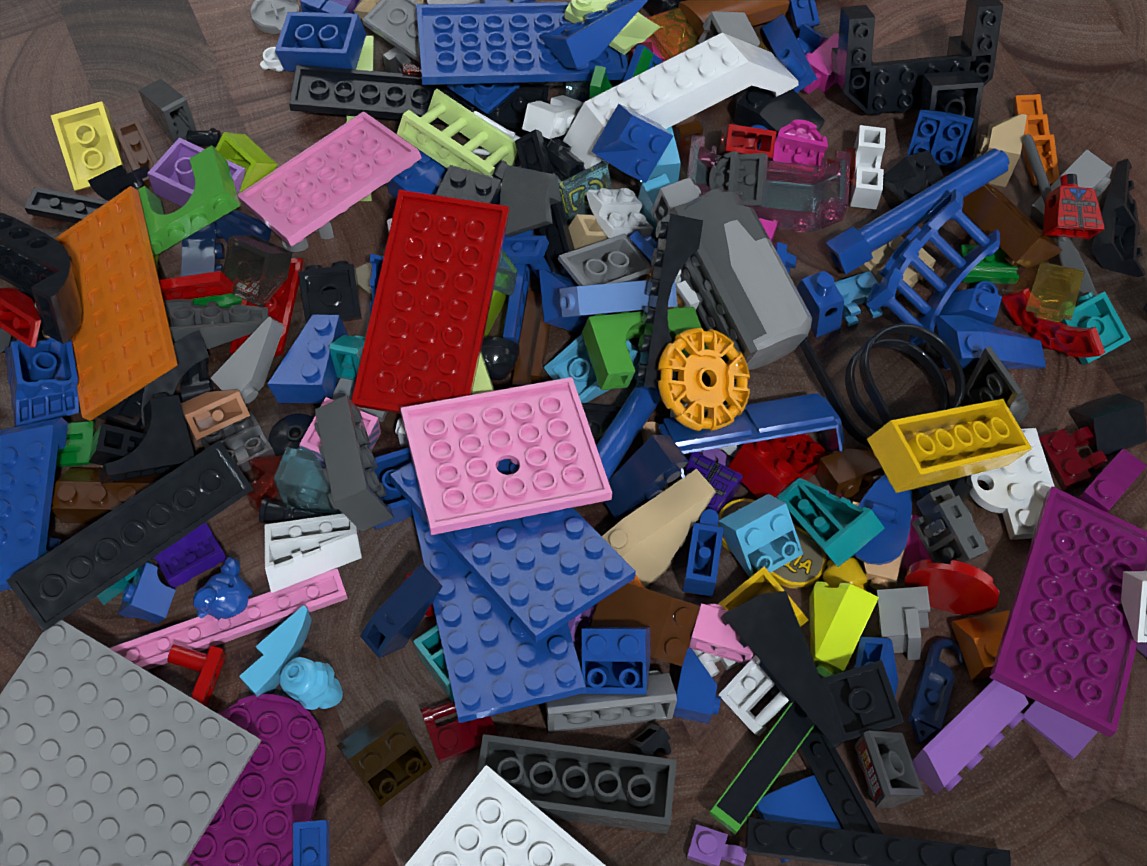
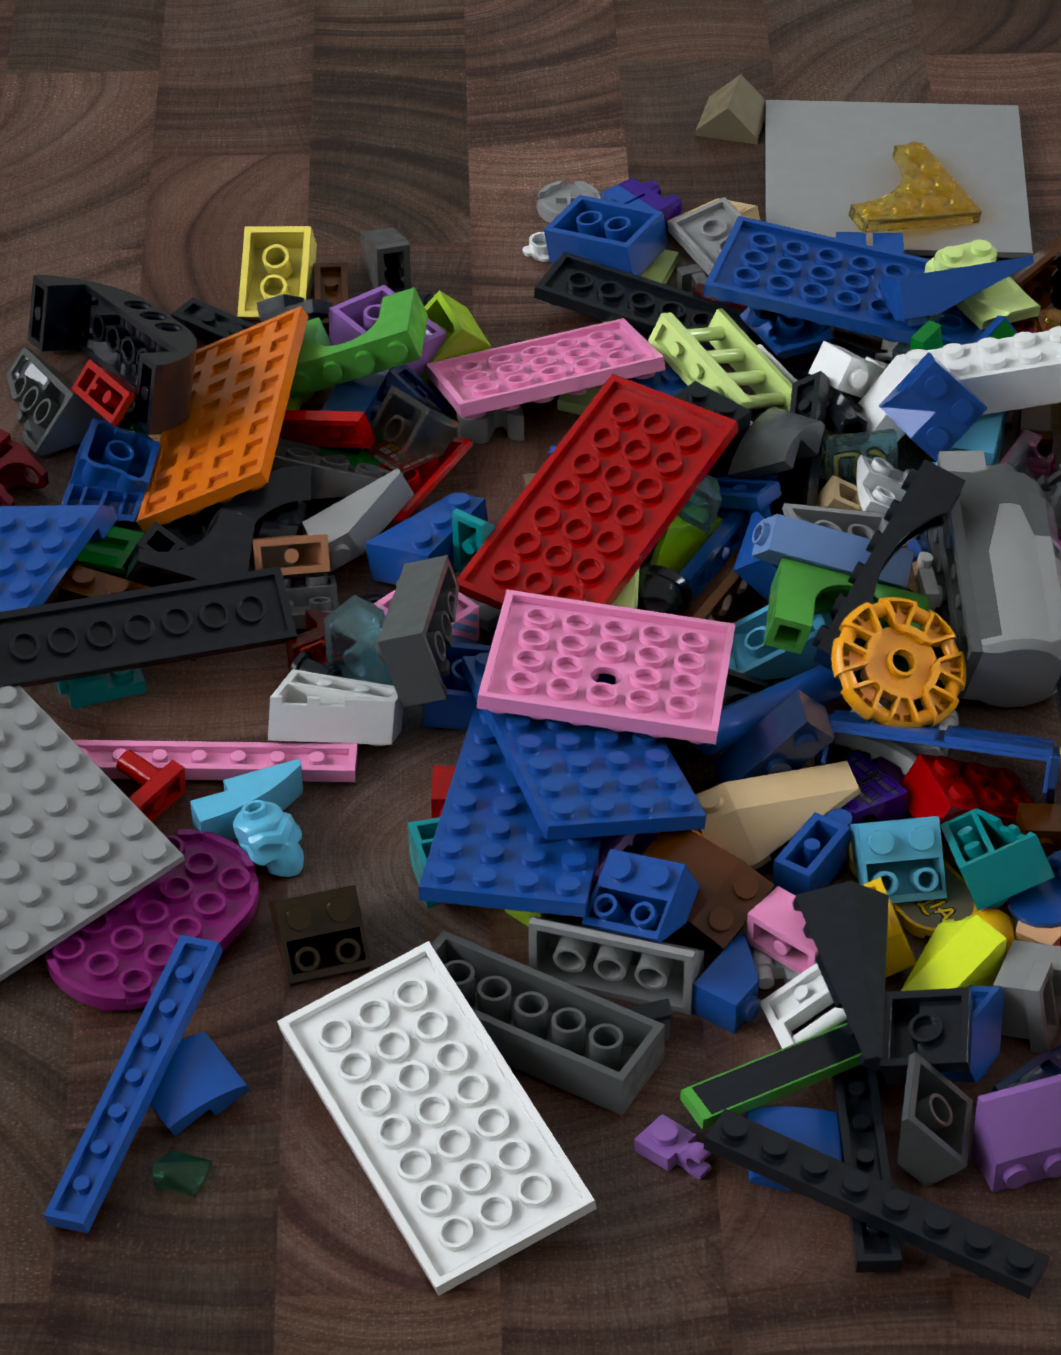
camera: 25 degrees right, 20 degrees down
blue brick [117,562,176,624] -> none
dark purple bracket [154,522,227,589] -> none
blue hair [193,557,253,620] -> none
black plate [299,261,362,324] -> none
dark blue slope [360,564,443,658] -> none
dark red plate [420,701,498,764] -> none

